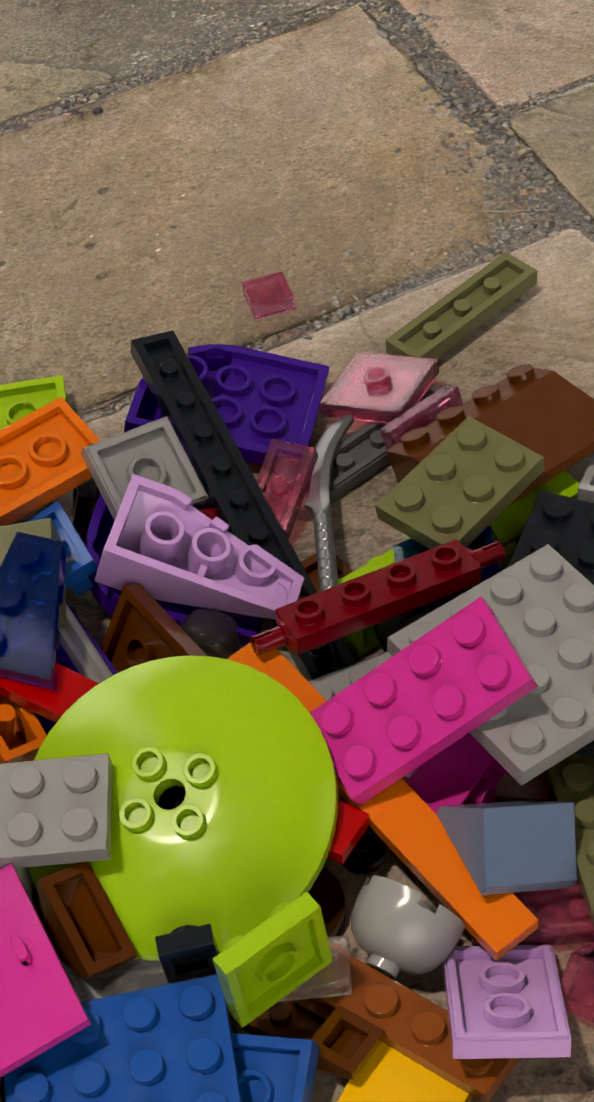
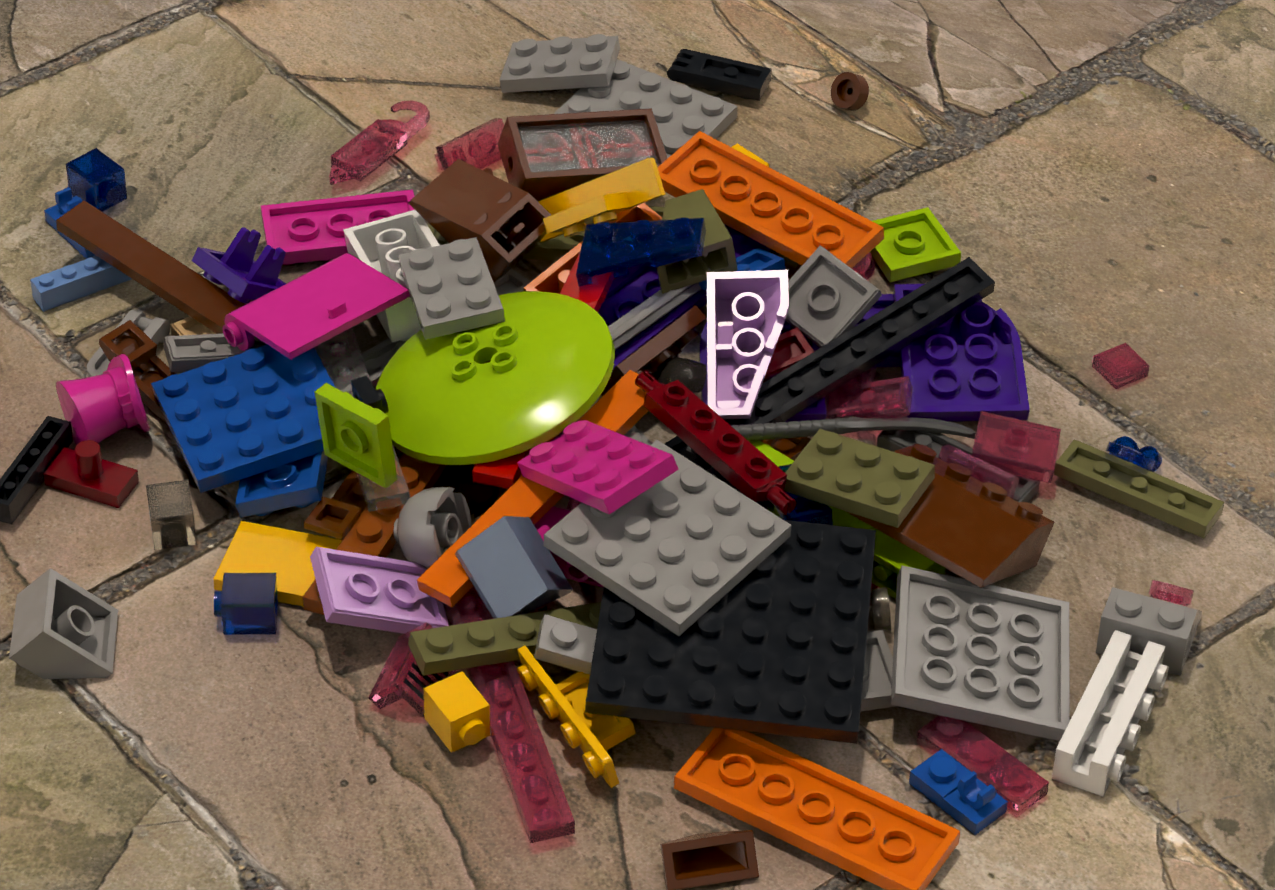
camera: 70 degrees right, 5 degrees down
reddish brown slope [36,862,137,980] -> none
none -> clear blue piece [1105,436,1162,472]

